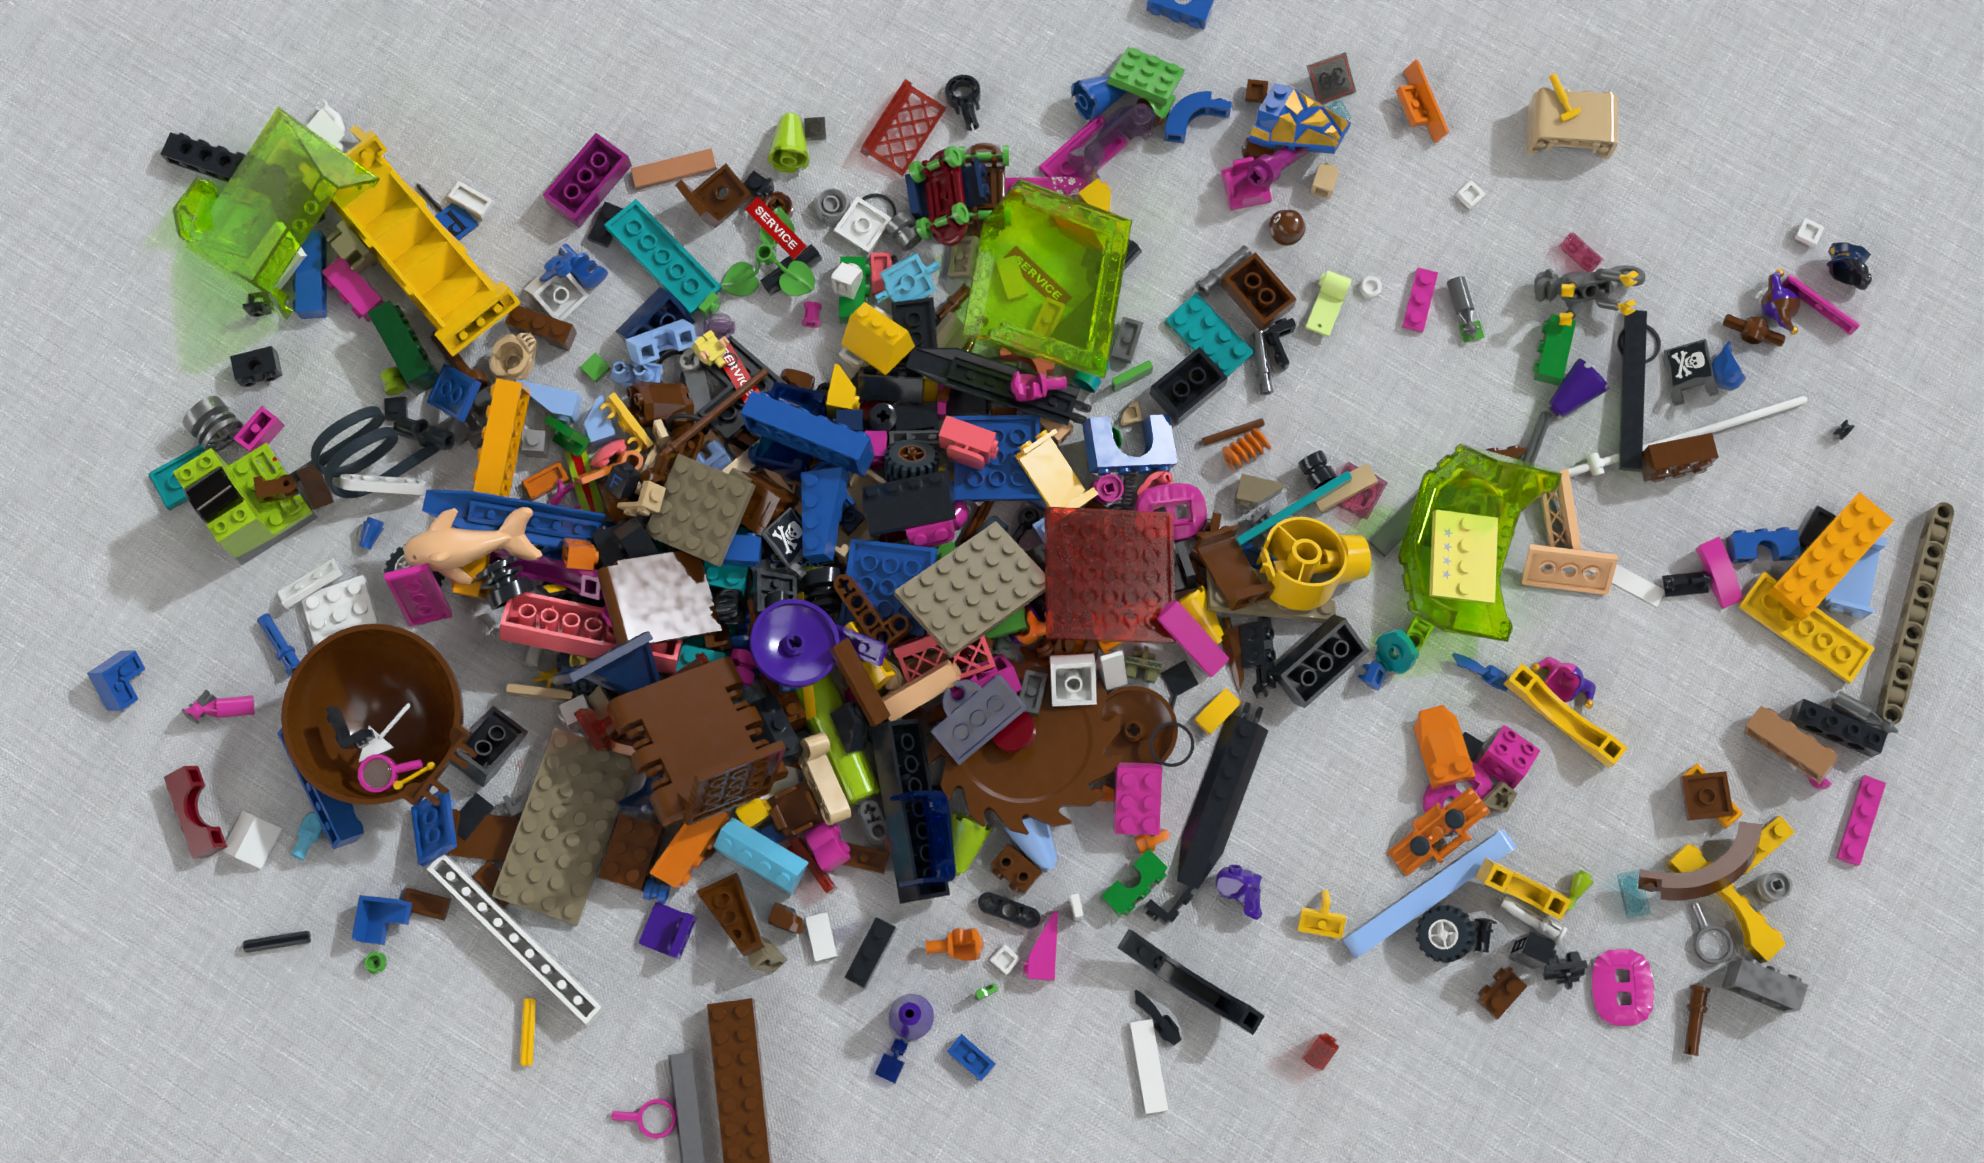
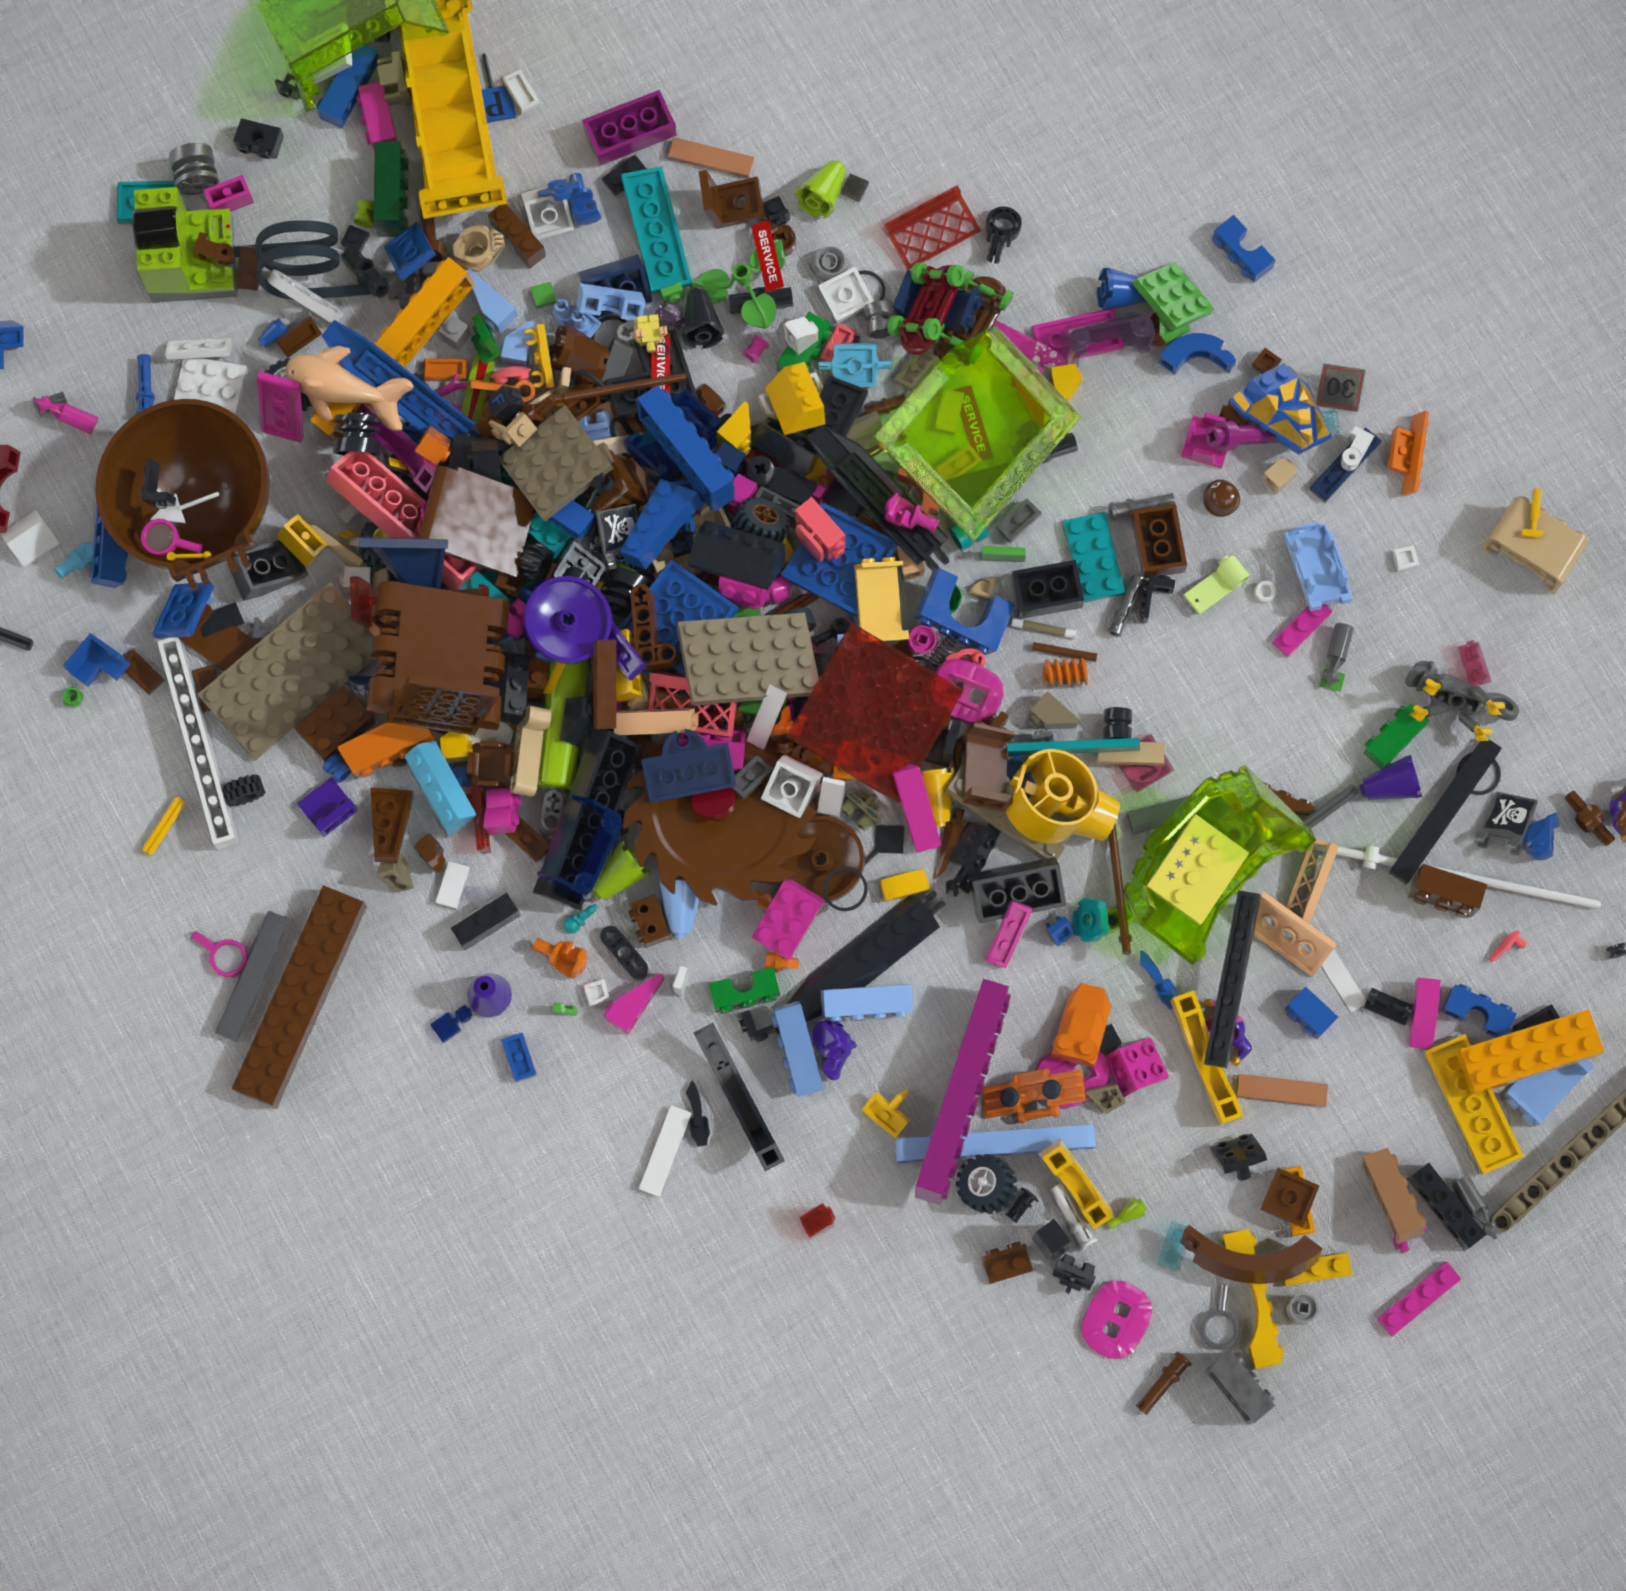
camera: 30 degrees right, 0 degrees up
none -> black tyre [222,774,266,806]
none -> reddish brown tile [275,316,322,358]
none -> yellow brick [276,514,328,567]
none -> teal bar [563,904,598,934]
none -> black bar [584,473,614,510]
none -> black cone [682,288,724,349]
none -> white sticker [746,684,787,750]
none -> medium blue brick [771,1001,824,1097]
none -> light blue brick [820,984,913,1021]
none -> magenta brick [915,978,1011,1206]
none -> dark pink tile [985,900,1033,968]
none -> dark tan bar [1012,618,1077,639]
none -> reddish brown bar [1108,824,1132,955]
none -> black tile [1204,890,1261,1069]
none -> black plate [1210,1133,1267,1181]
none -> nougat tile [1236,1074,1328,1107]
none -> light blue piece [1284,522,1353,612]
none -> blue brick [1285,986,1338,1039]
none -> dark blue tile [1309,427,1382,503]
none -> white leg [1340,426,1374,471]
none -> coral bar [1489,930,1527,963]

